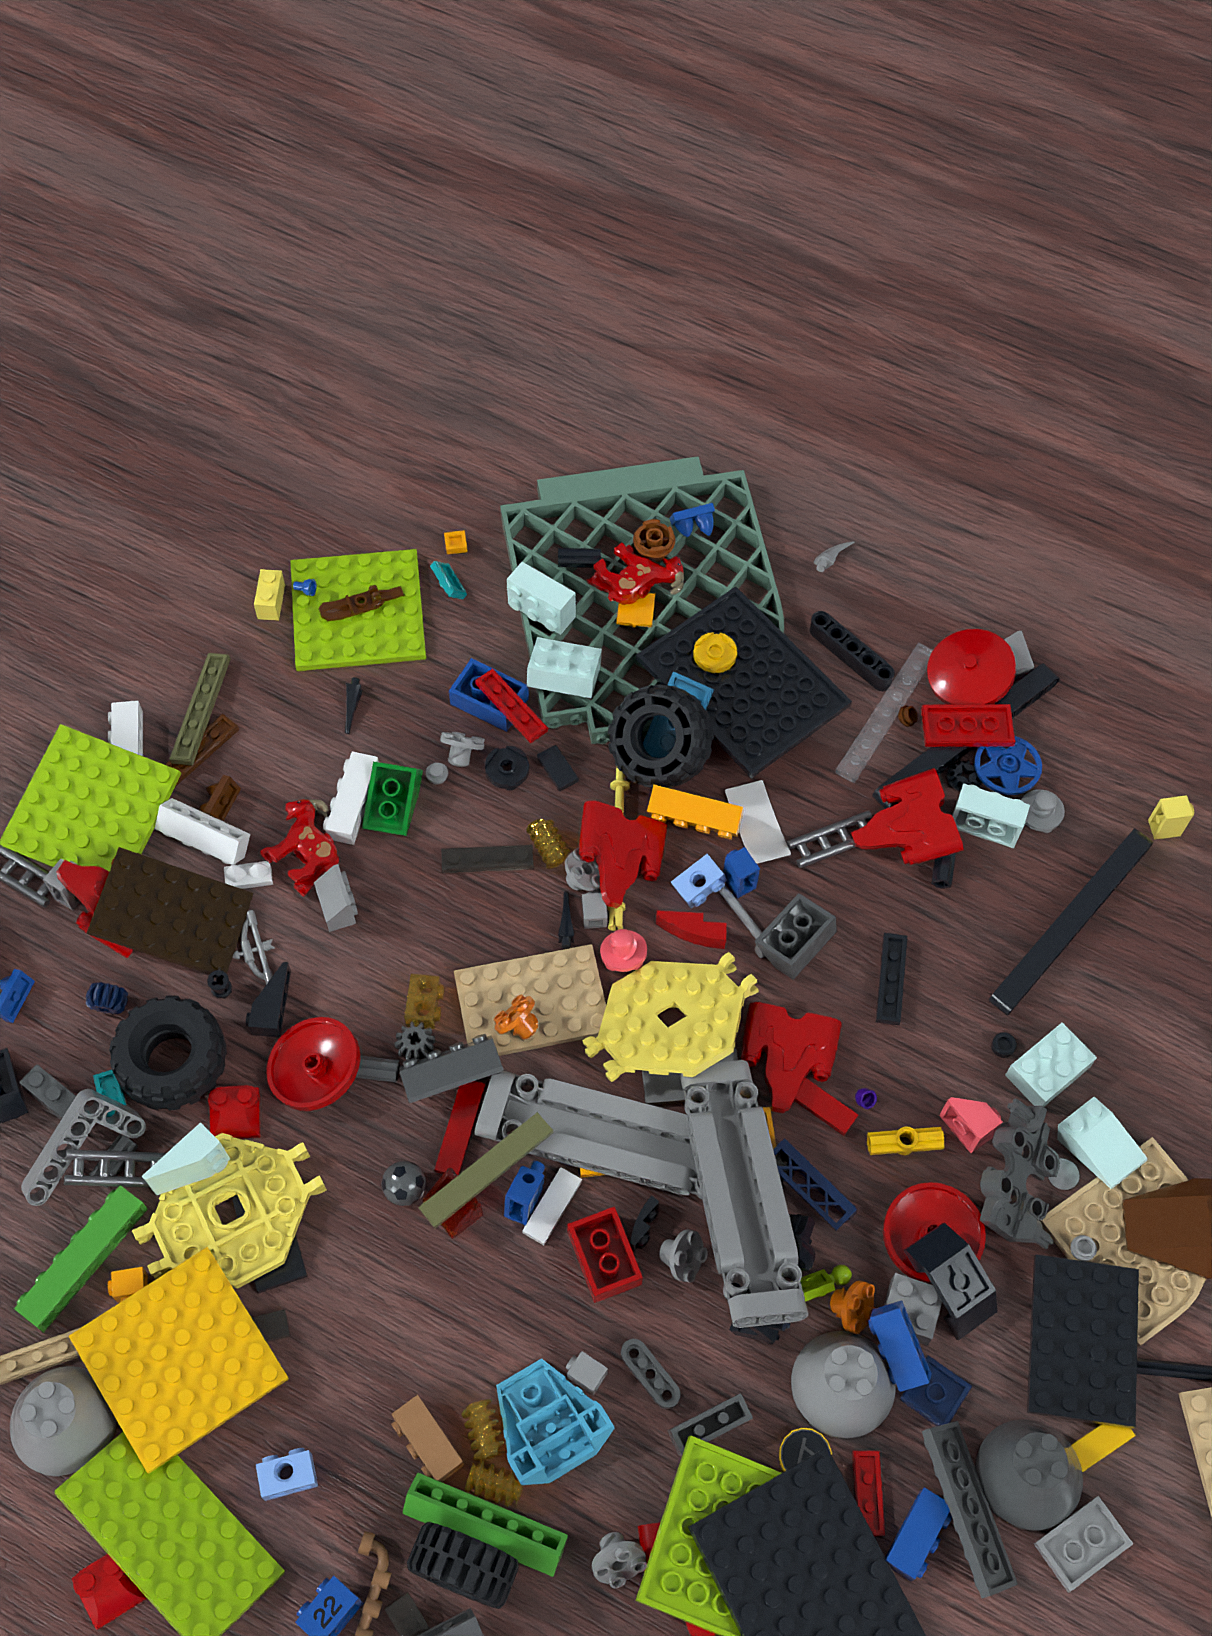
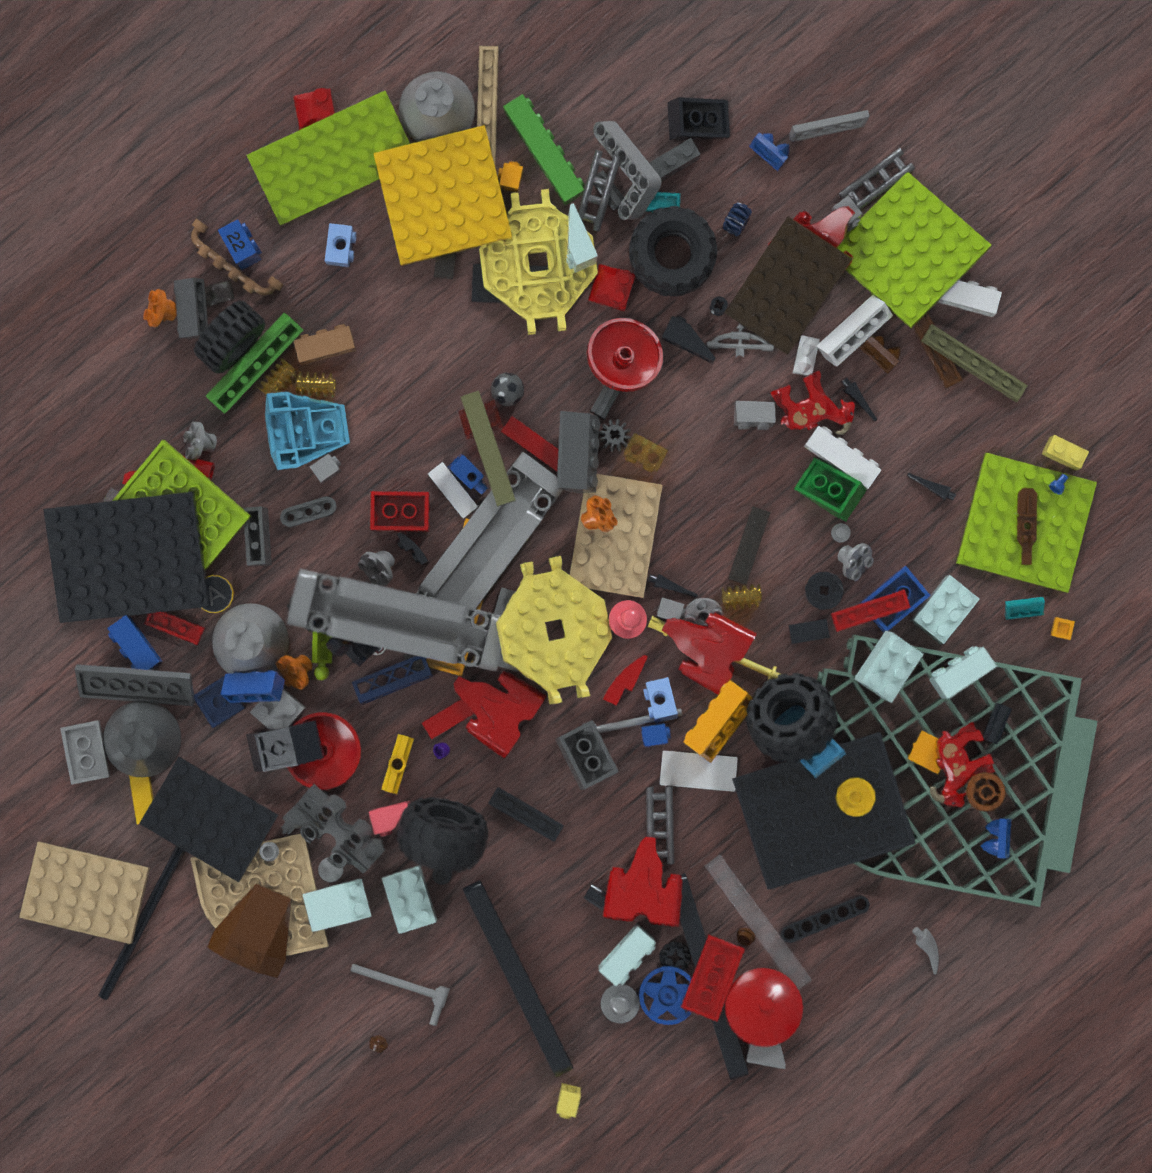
camera: 110 degrees right, 25 degrees up
none -> light grey bar [350,964,450,1026]
none -> black tyre [397,797,489,872]
none -> black piece [841,378,877,421]
none -> light aqua brick [910,575,980,644]

